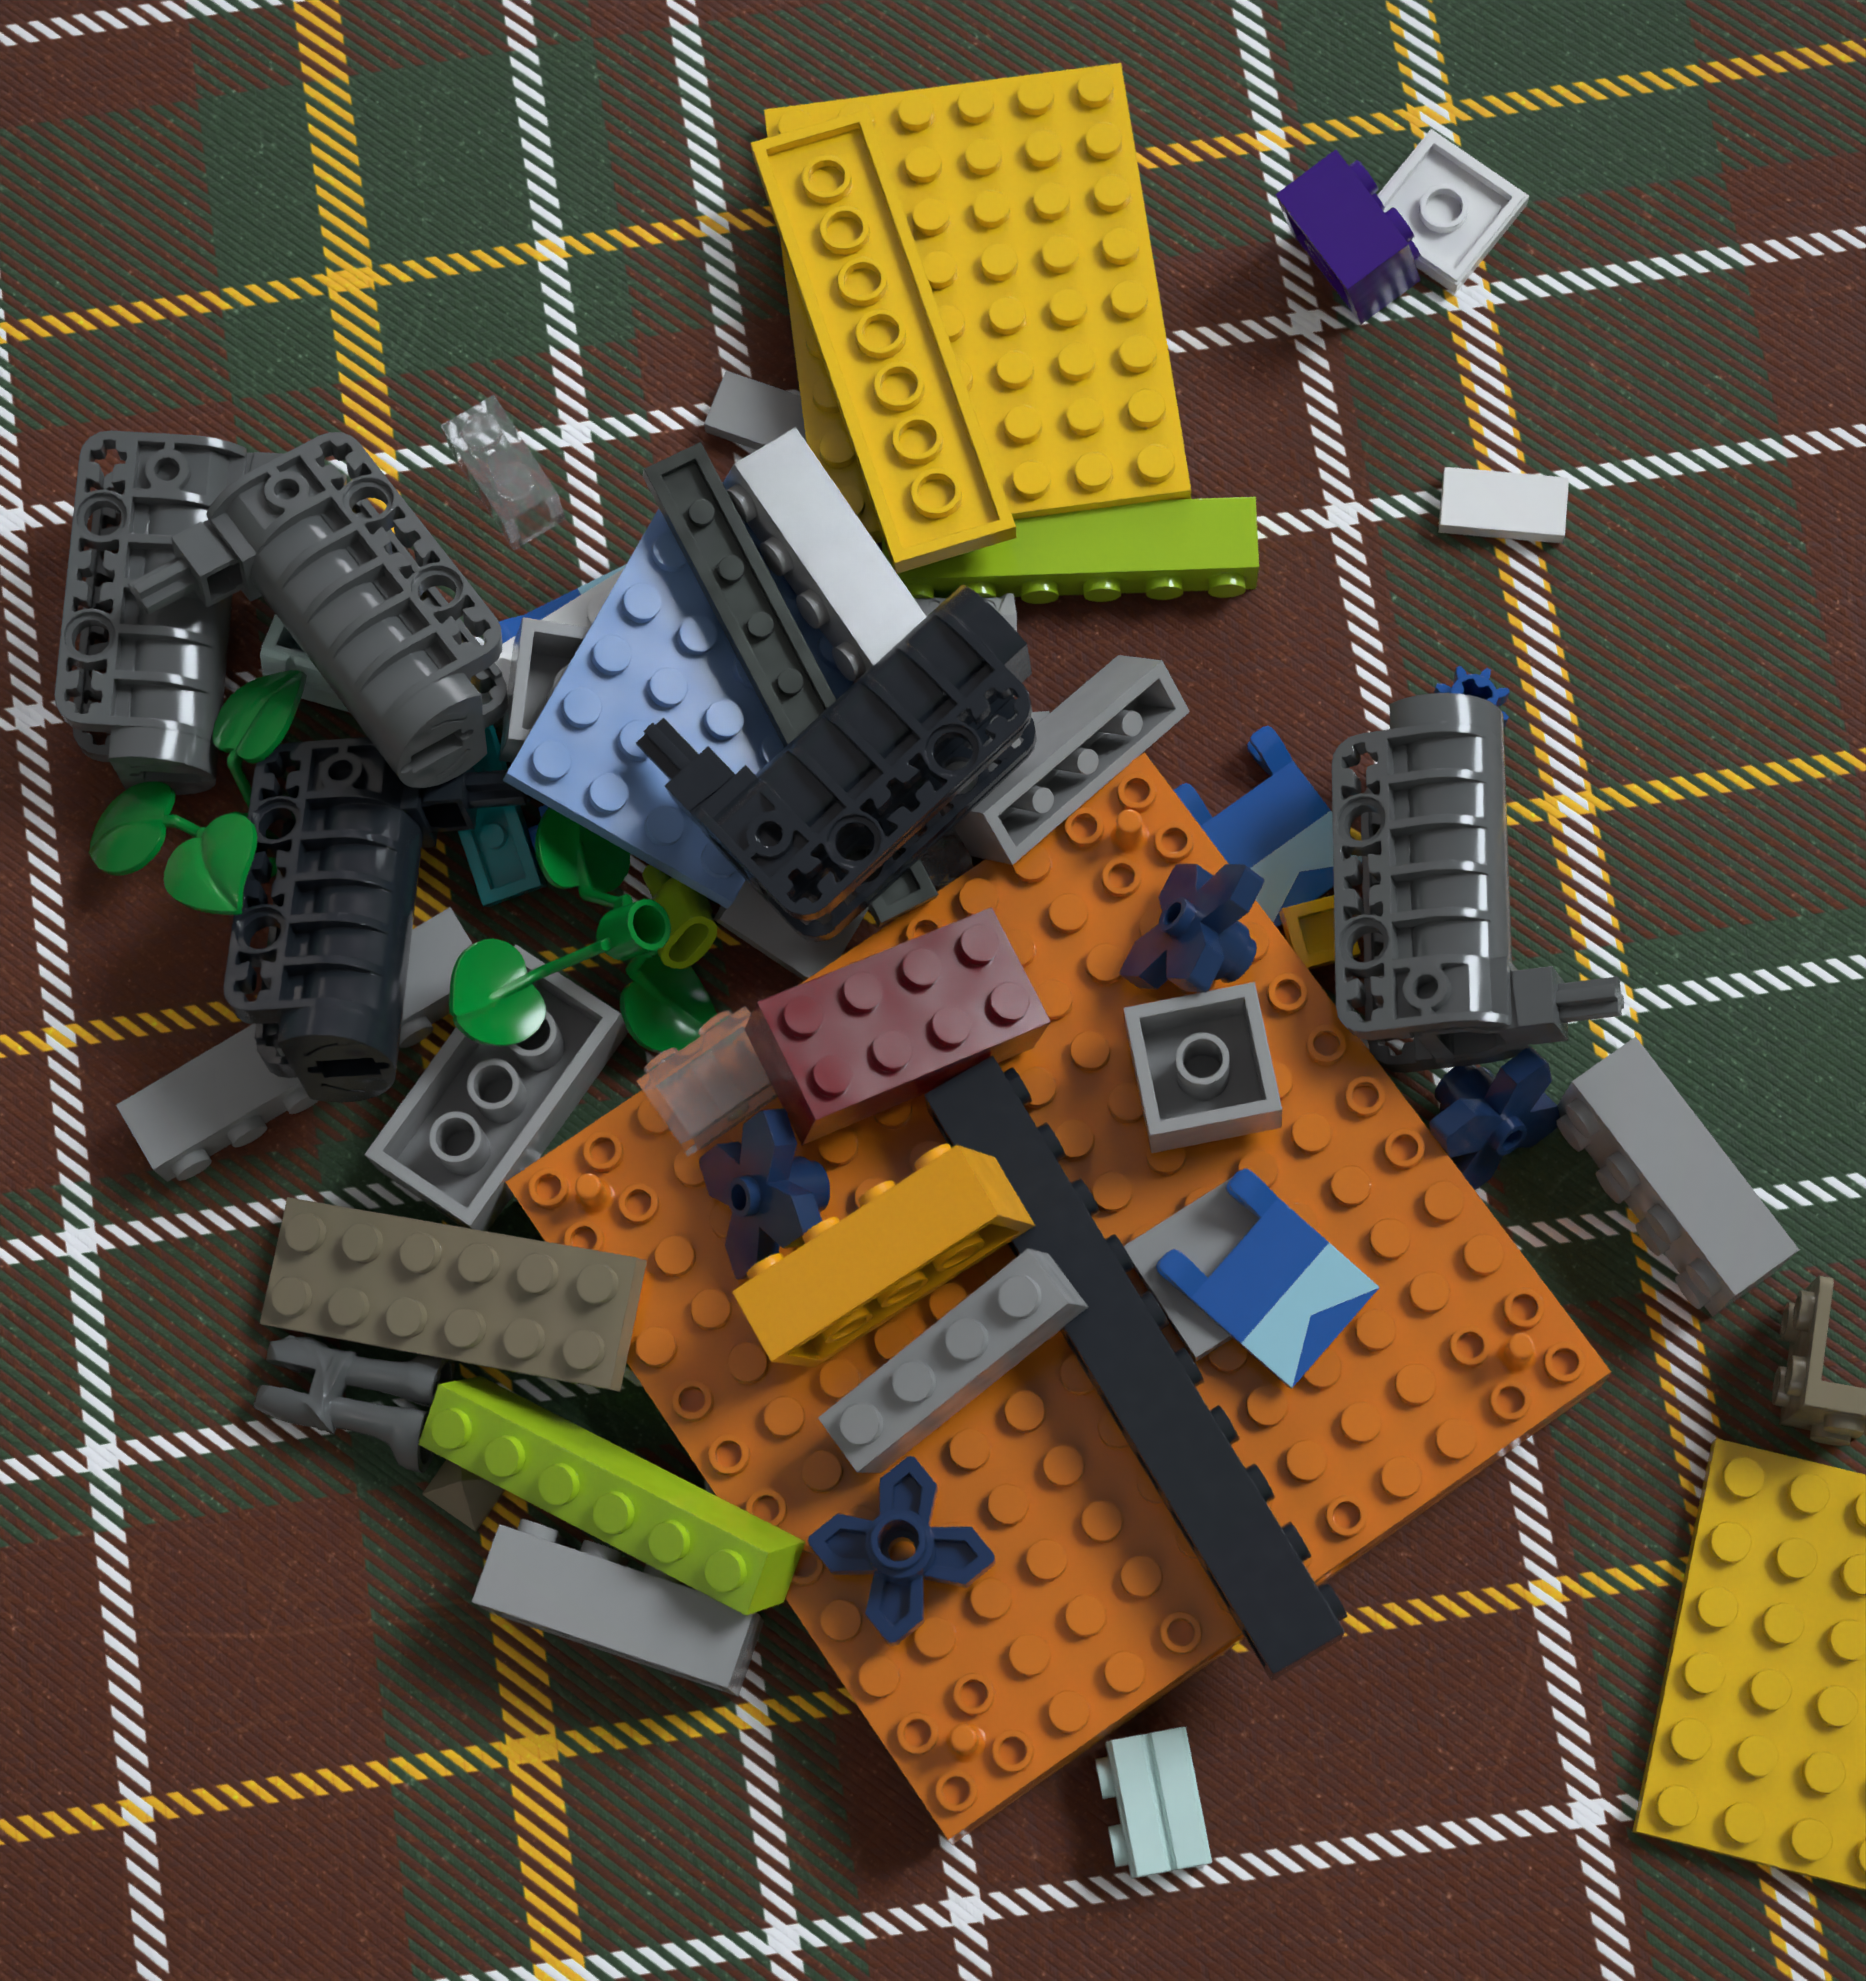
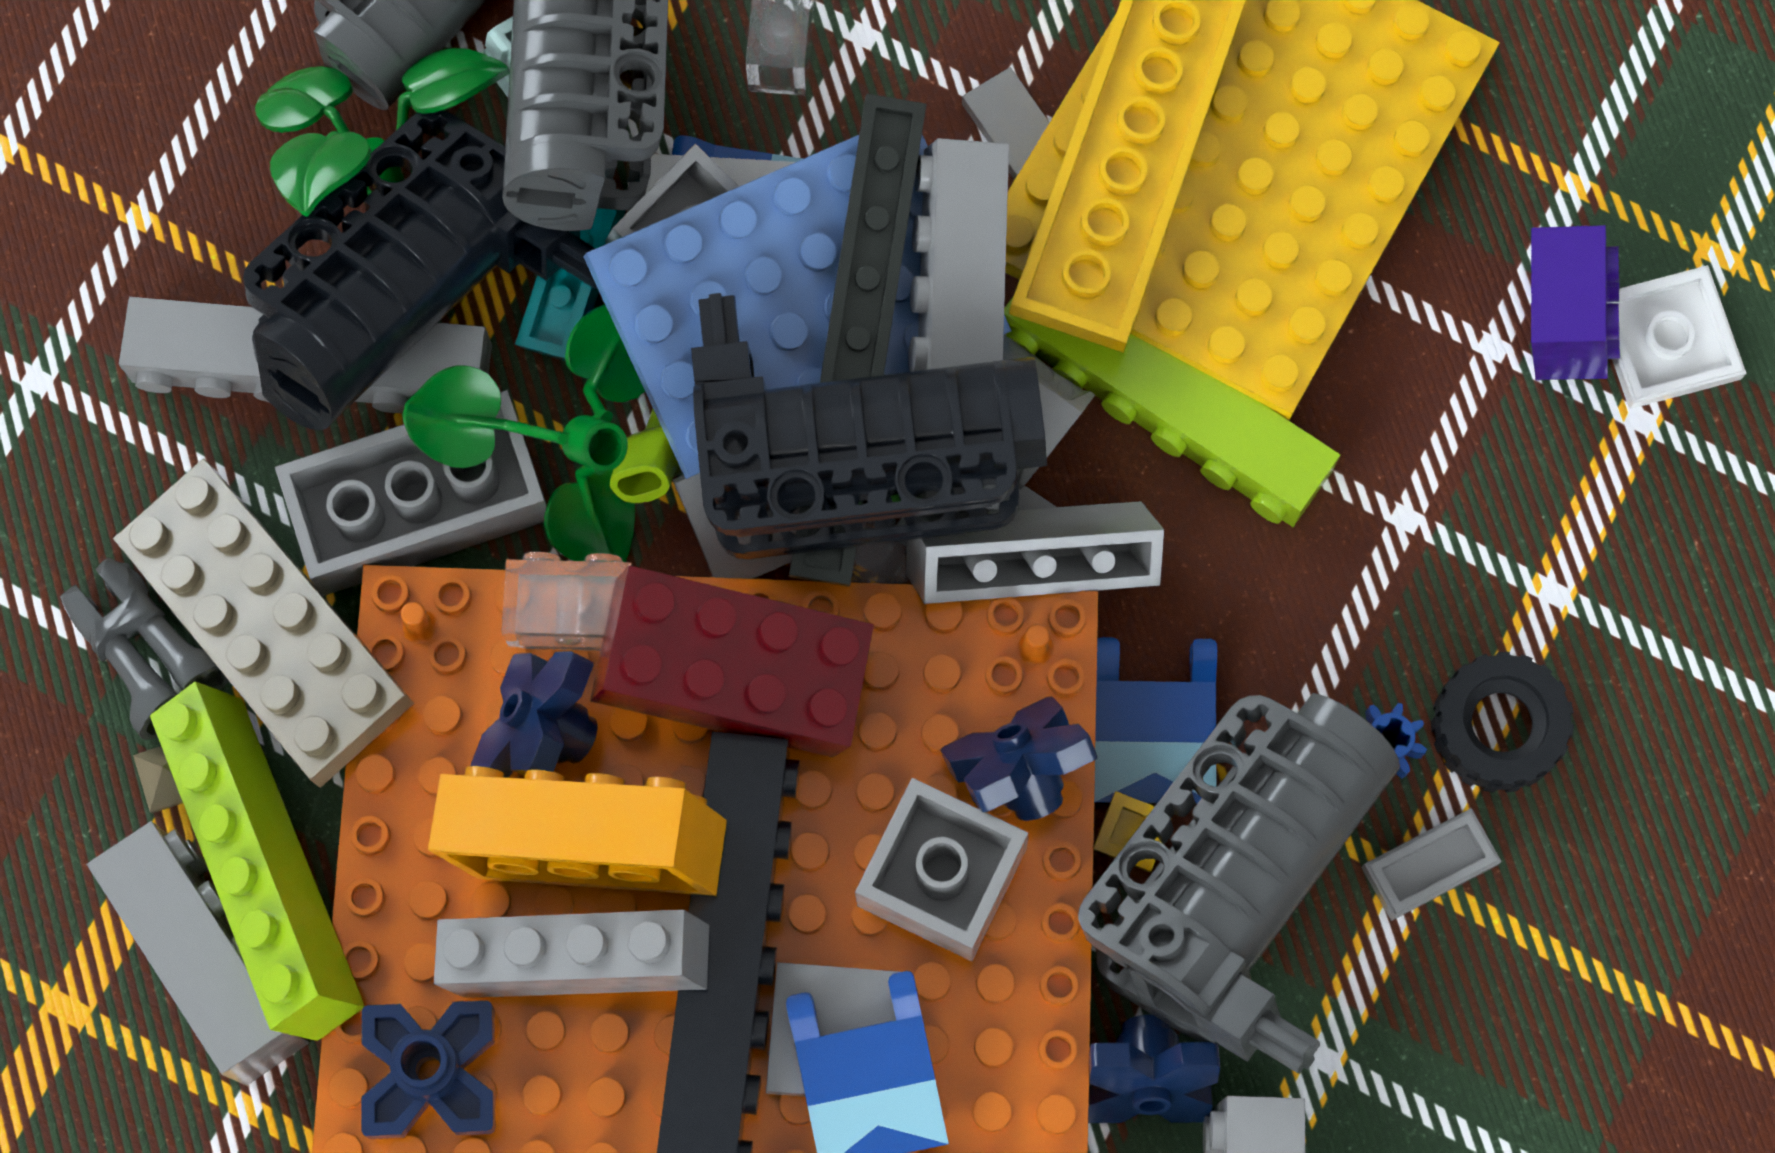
camera: 30 degrees right, 0 degrees up
white tile [1438,467,1569,543] -> none
none -> light grey tile [1361,808,1502,921]
none -> black tyre [1431,652,1574,793]

